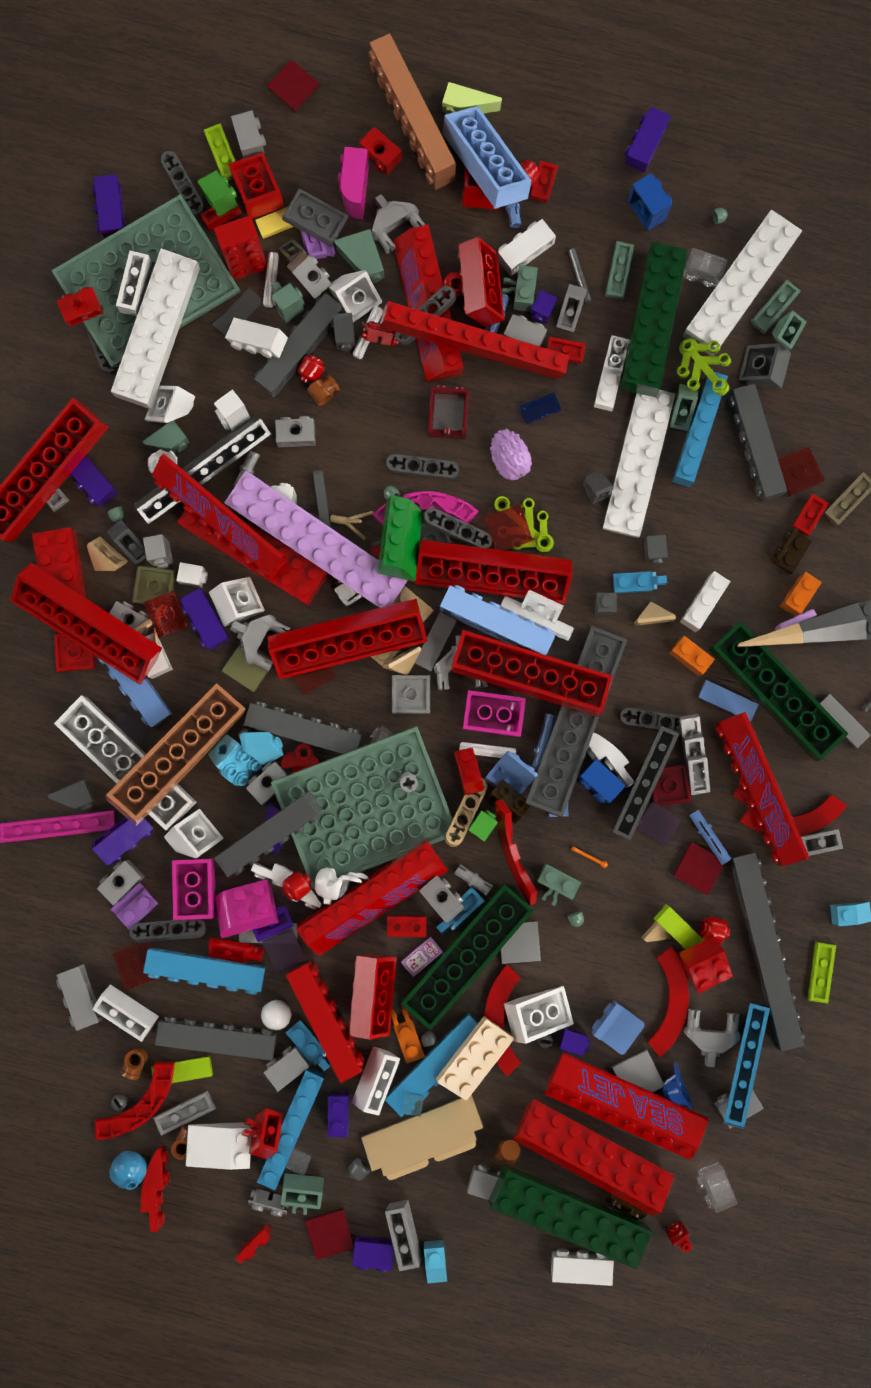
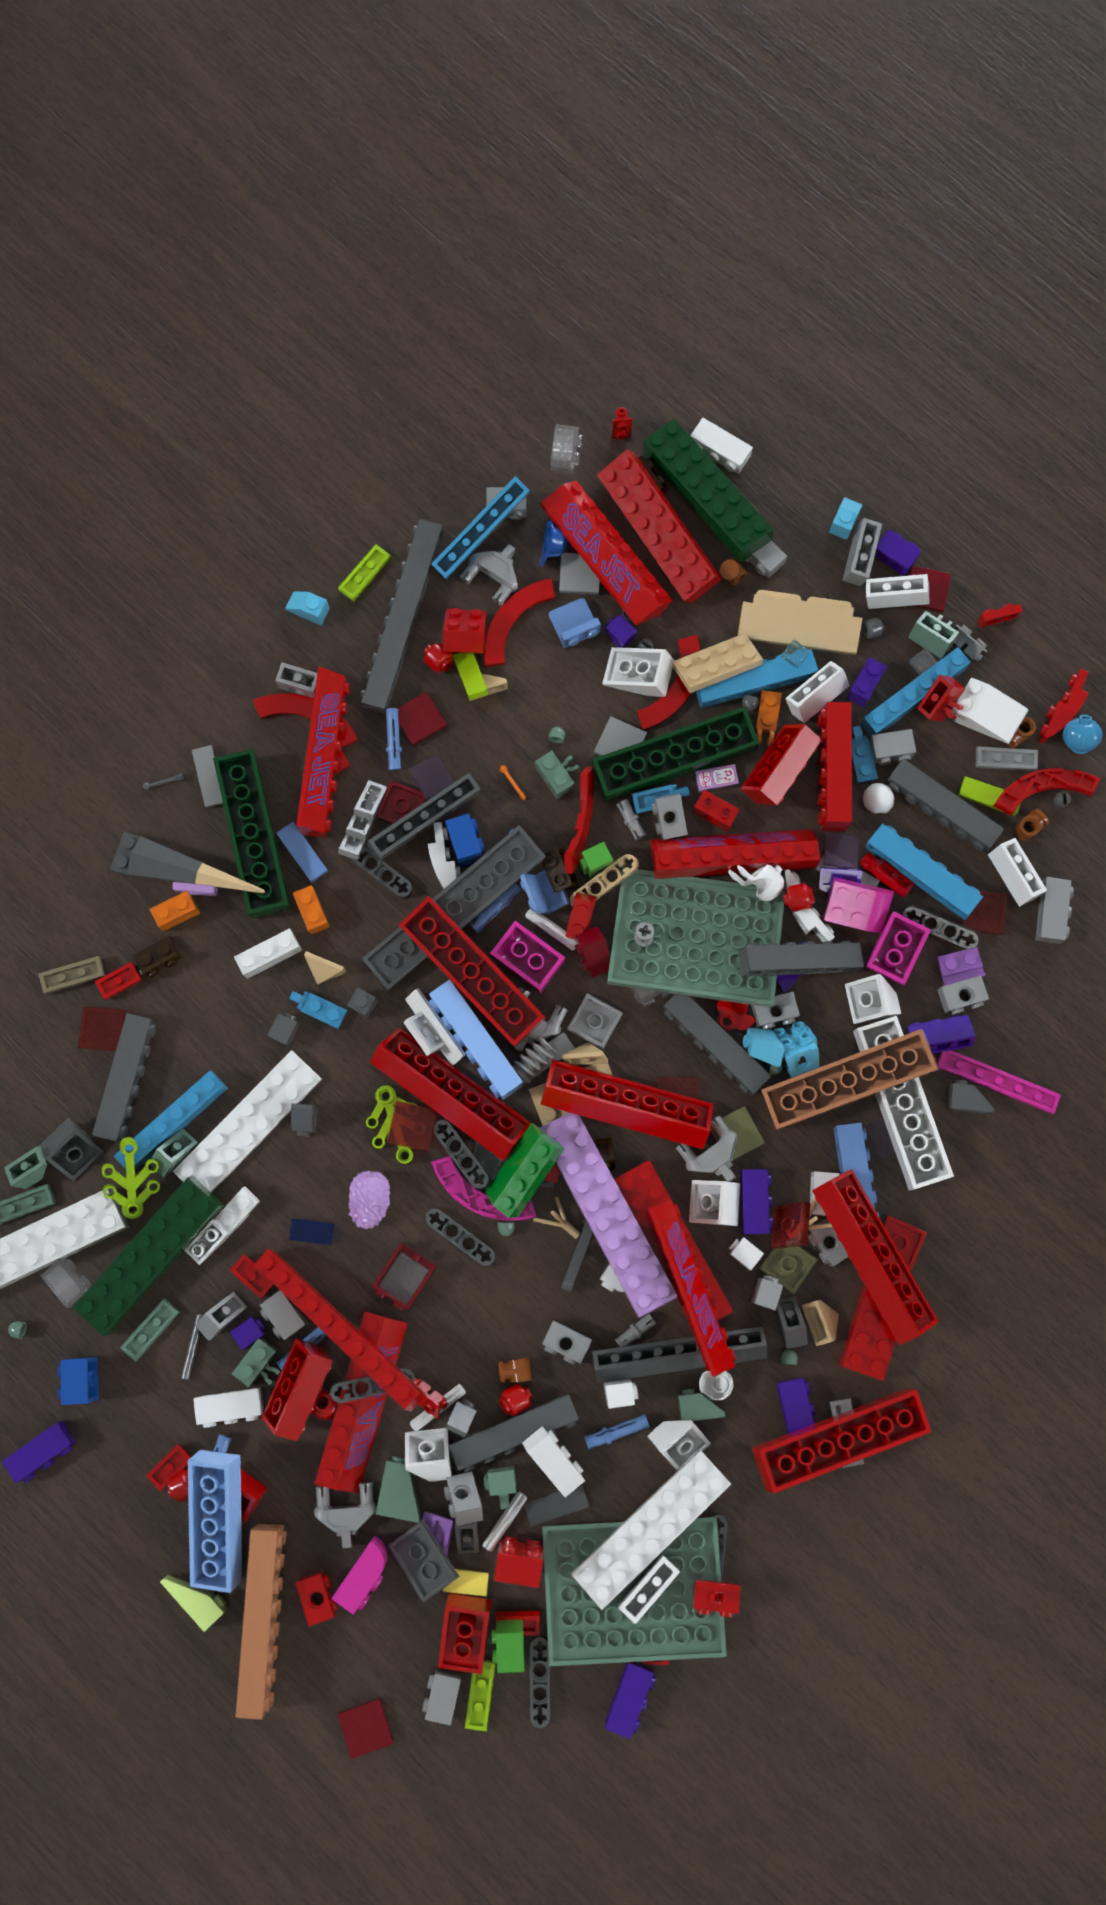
camera: 150 degrees left, 5 degrees down
none -> light grey piece [514,1036,558,1083]
none -> dark red brick [575,926,611,978]
none -> medium blue pin [584,1414,650,1450]
none -> white brick [866,574,929,609]

